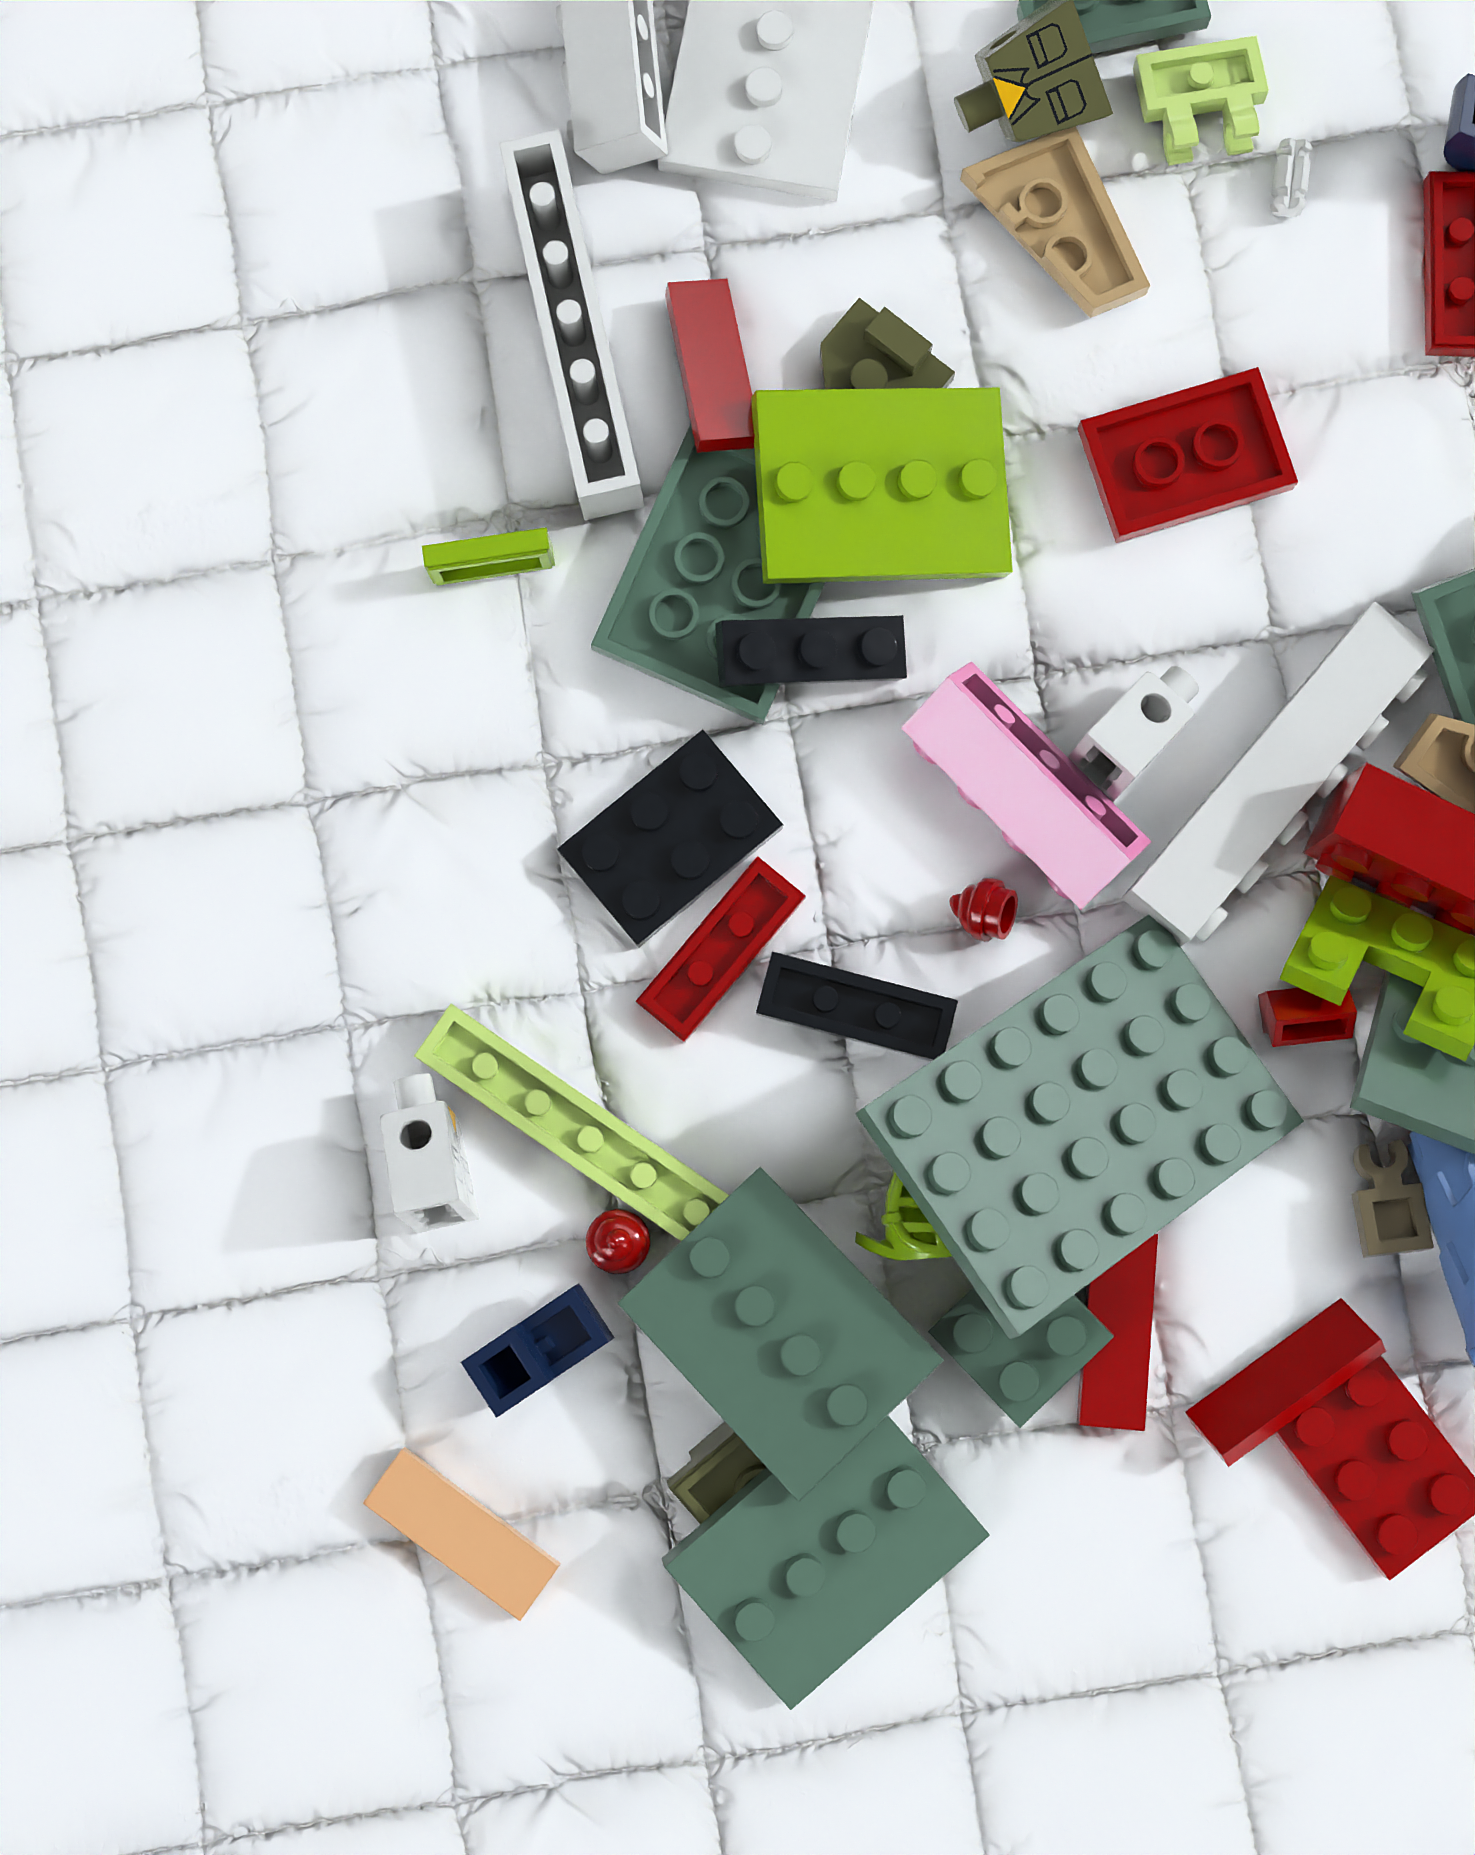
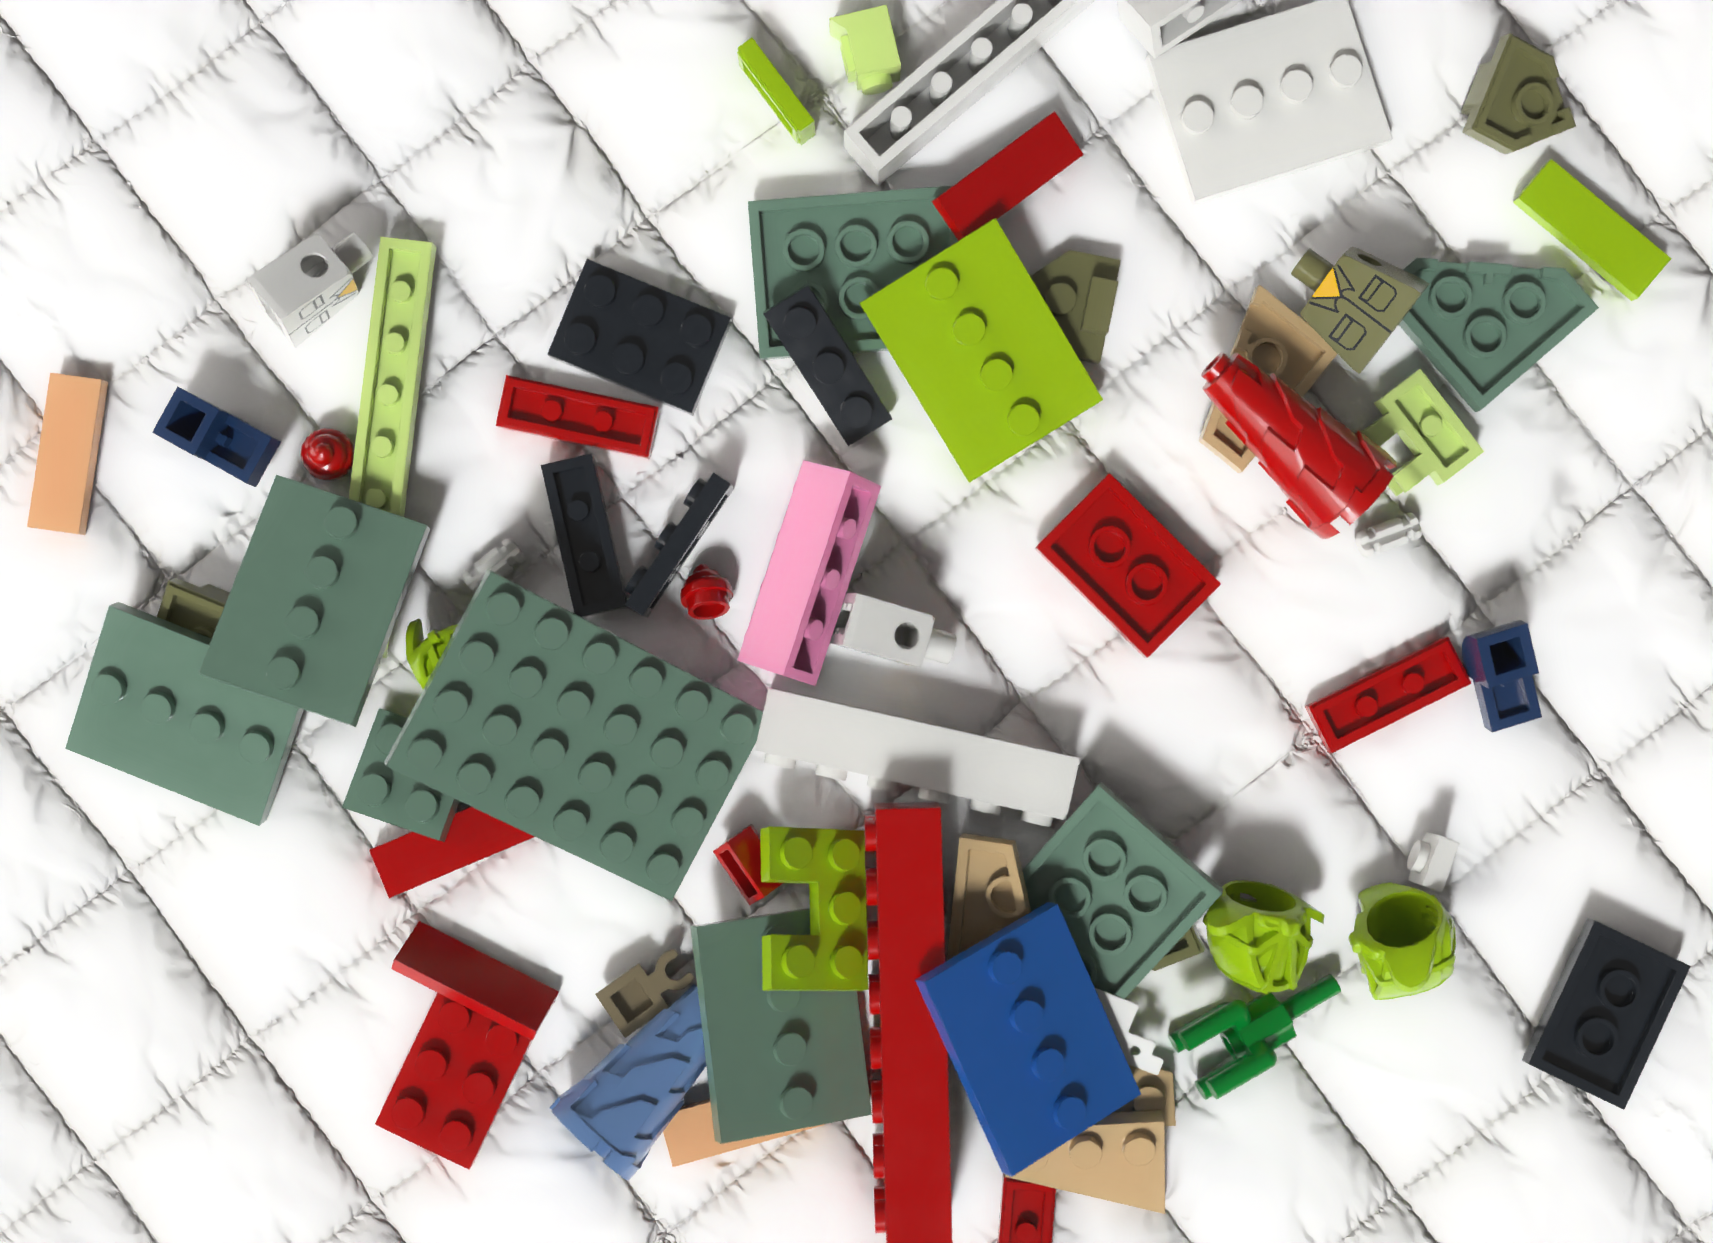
camera: 55 degrees right, 5 degrees up
none -> white piece [462,539,526,593]
none -> black plate [625,472,734,618]
none -> yellowish green window [829,5,901,95]
none -> red cone [1201,352,1397,539]

